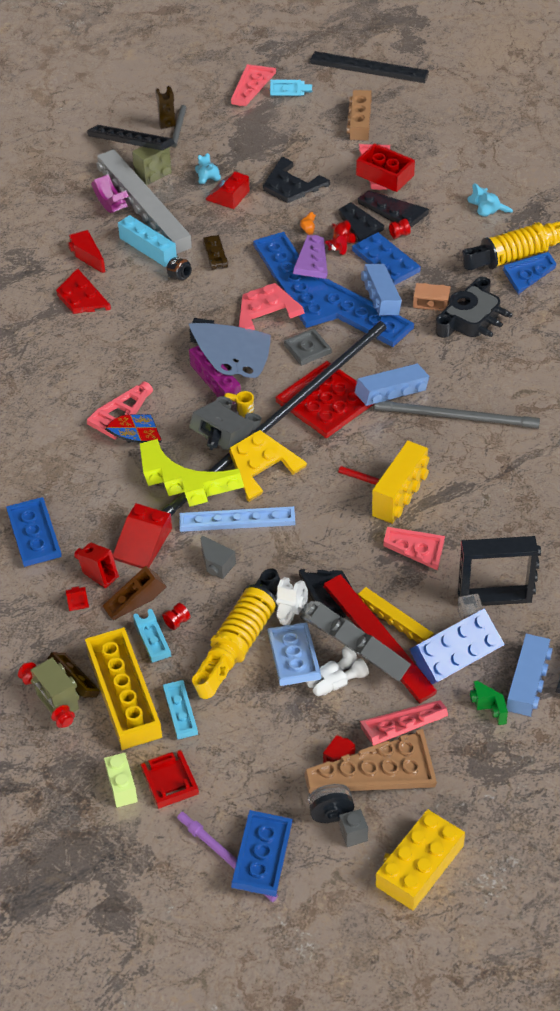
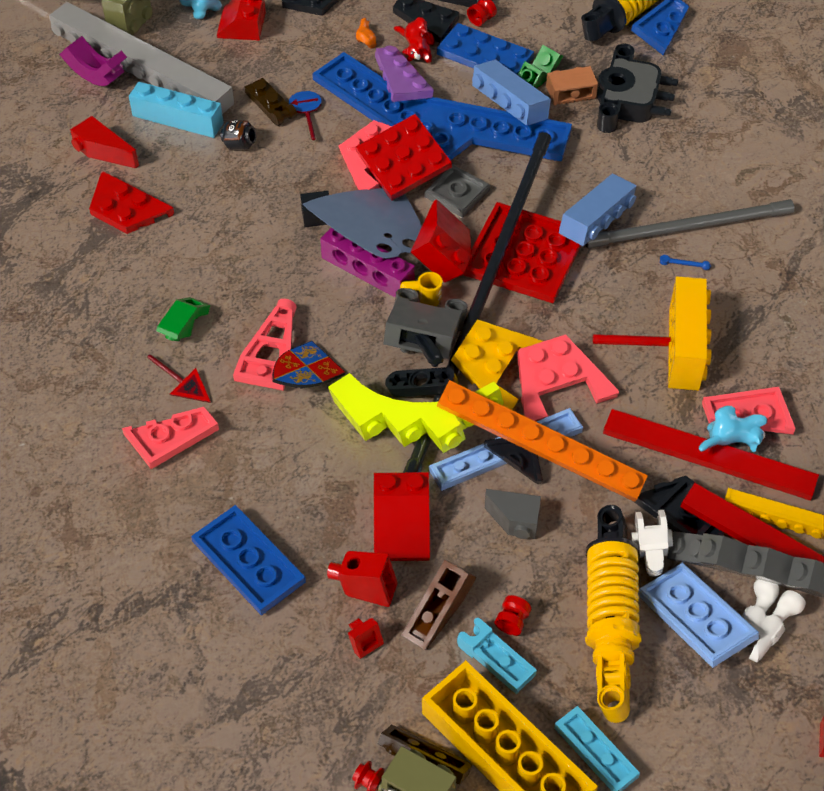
camera: 25 degrees left, 5 degrees up
none -> coral wing [122,407,219,469]
none -> piece [147,354,211,403]
none -> green slope [156,297,210,341]
none -> blue piece [288,91,322,141]
none -> red plate [356,114,452,201]
none -> black beam [385,367,459,397]
none -> red slope [411,199,472,283]
none -> orange plate [437,380,648,502]
none -> black tile [484,438,543,484]
none -> coral wing [517,334,619,422]
none -> green slope [518,45,563,89]
none -> red tile [603,409,819,501]
none -> blue hinge [660,255,711,270]
none -> medium azure animal [699,406,768,452]

